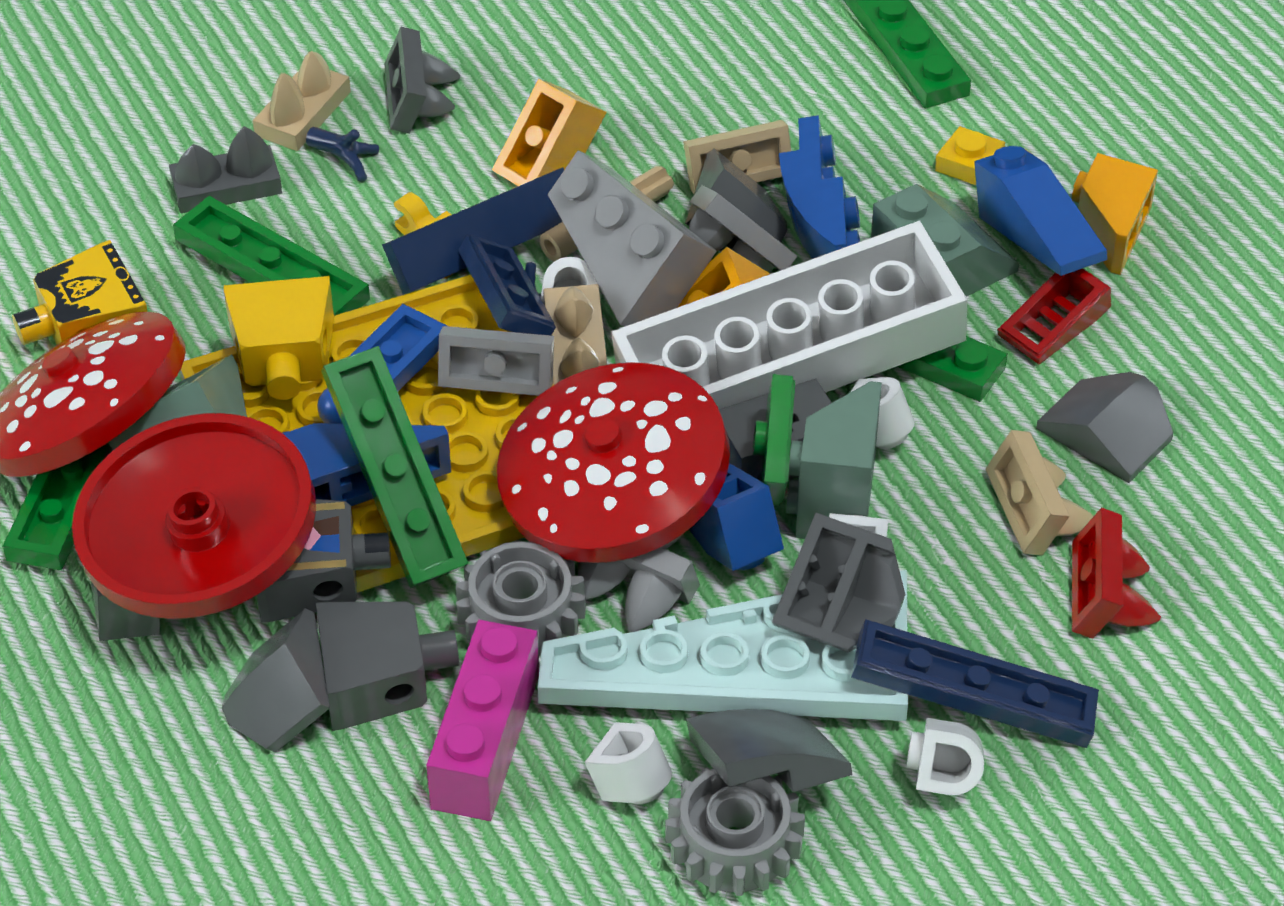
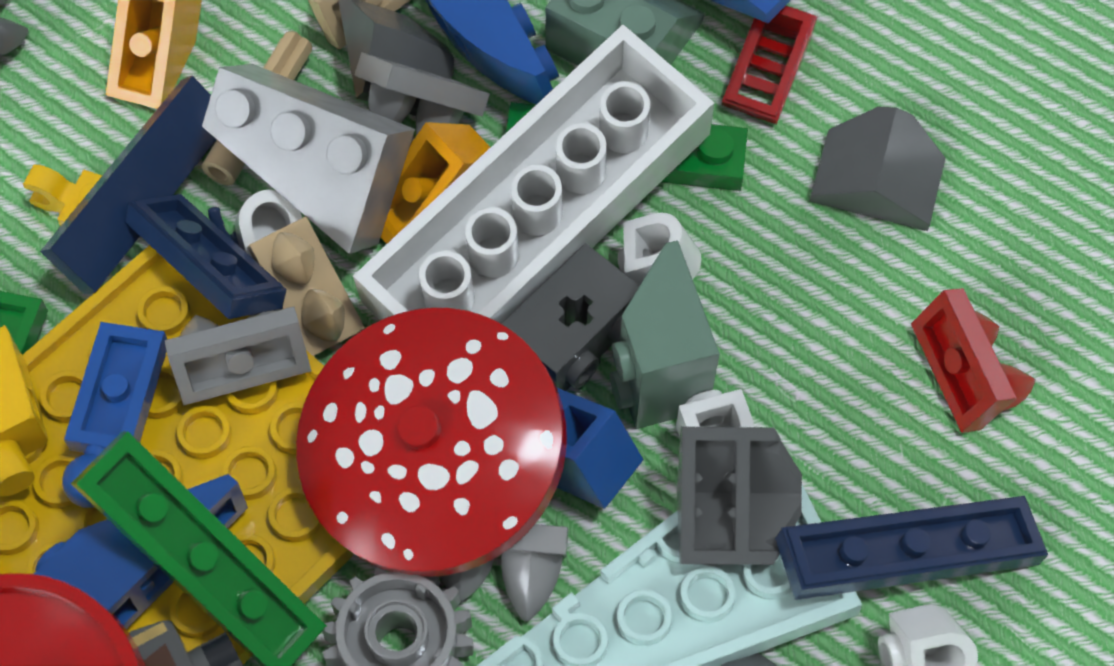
camera: 25 degrees left, 15 degrees up
green plate [752,374,796,506] -> none
tan tile [985,430,1093,555] -> none

